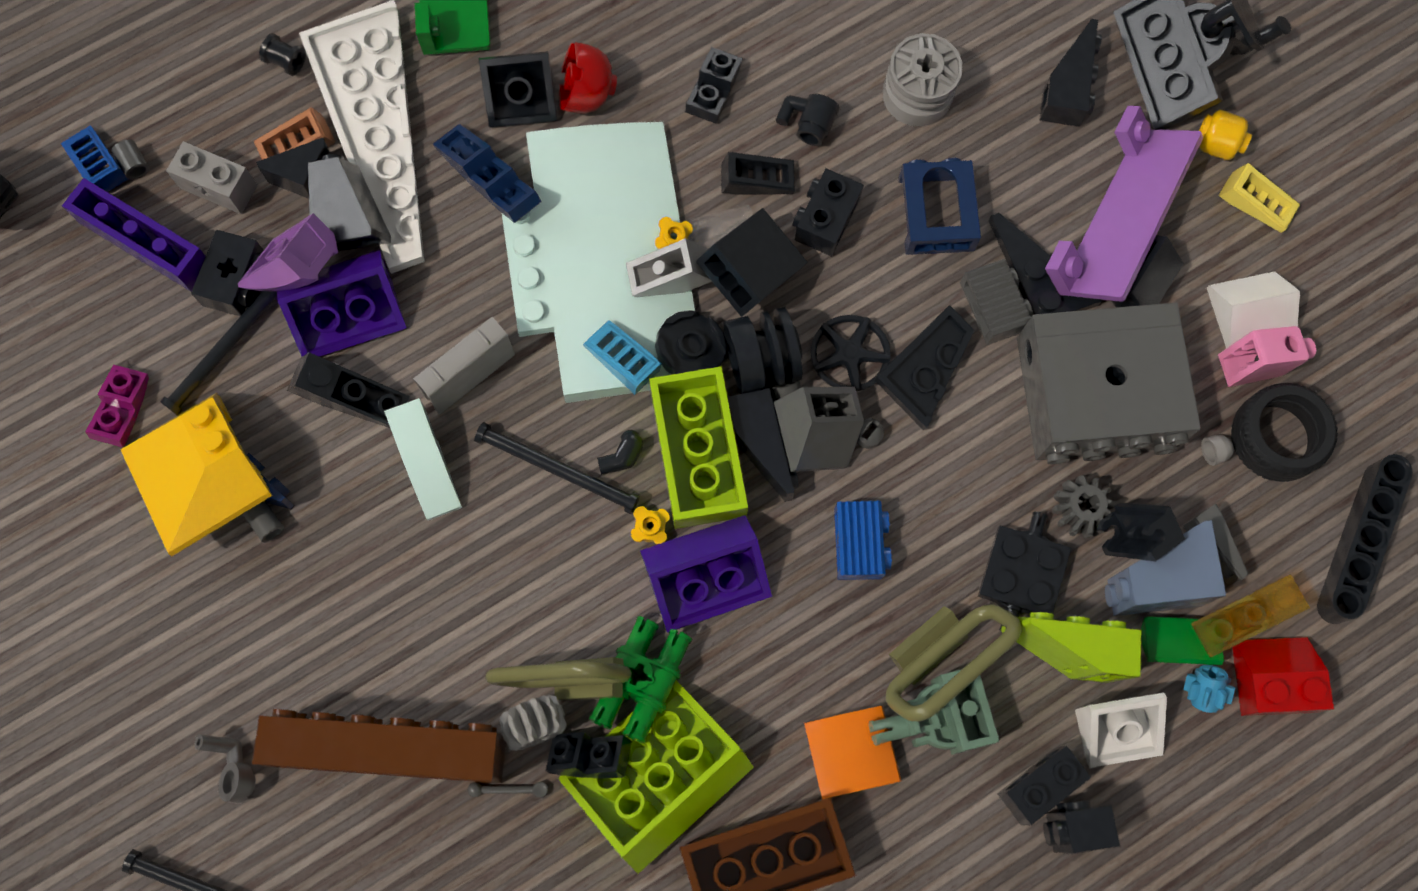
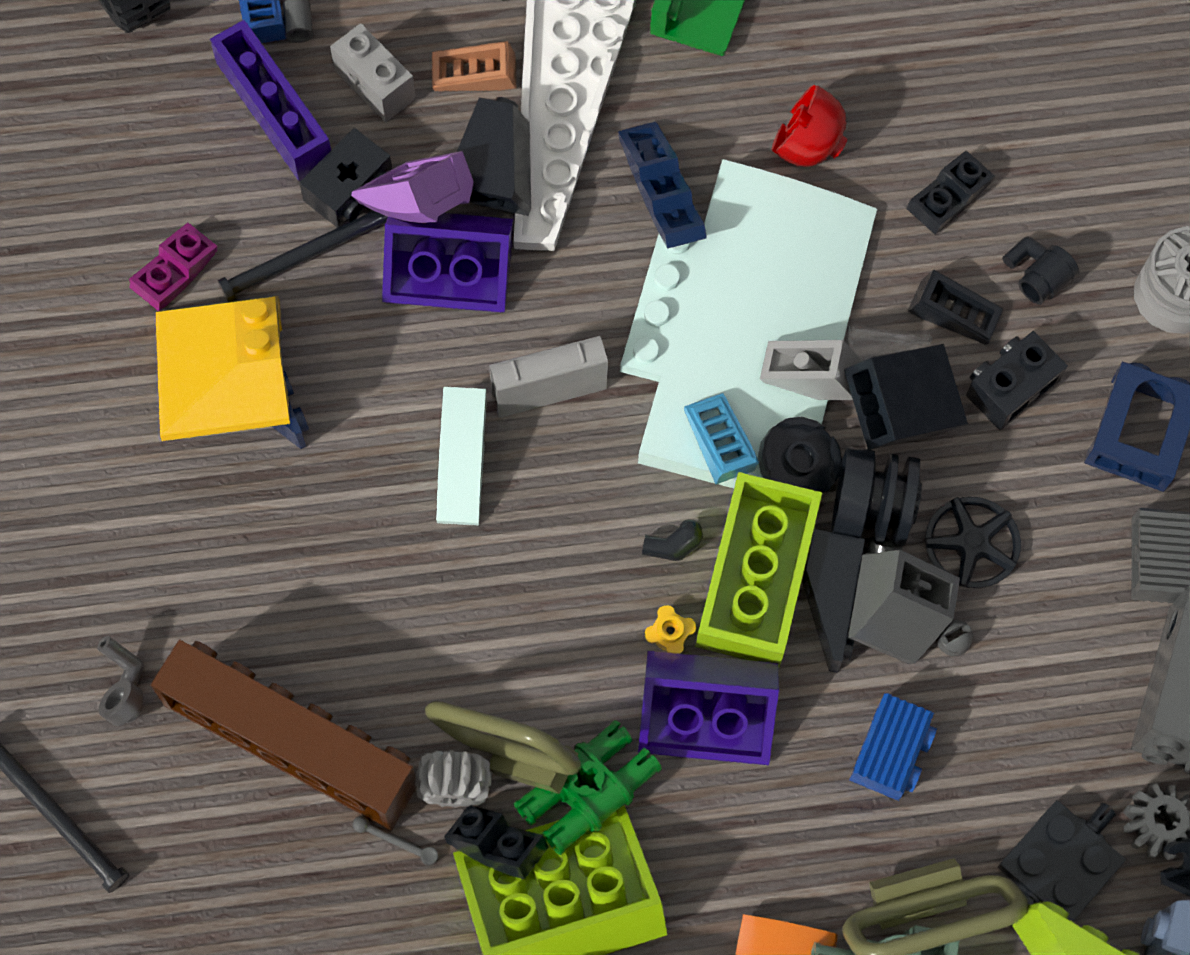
camera: 25 degrees right, 5 degrees down
dark grey hinge [243,501,284,543] -> none
black slope [256,137,331,199] -> none
black slope [287,352,410,428] -> none
black bar [474,422,640,514] -> none
black slope [479,51,557,128] -> none
yellow plate [655,217,693,249] -> none
black wing [874,305,974,430] -> none

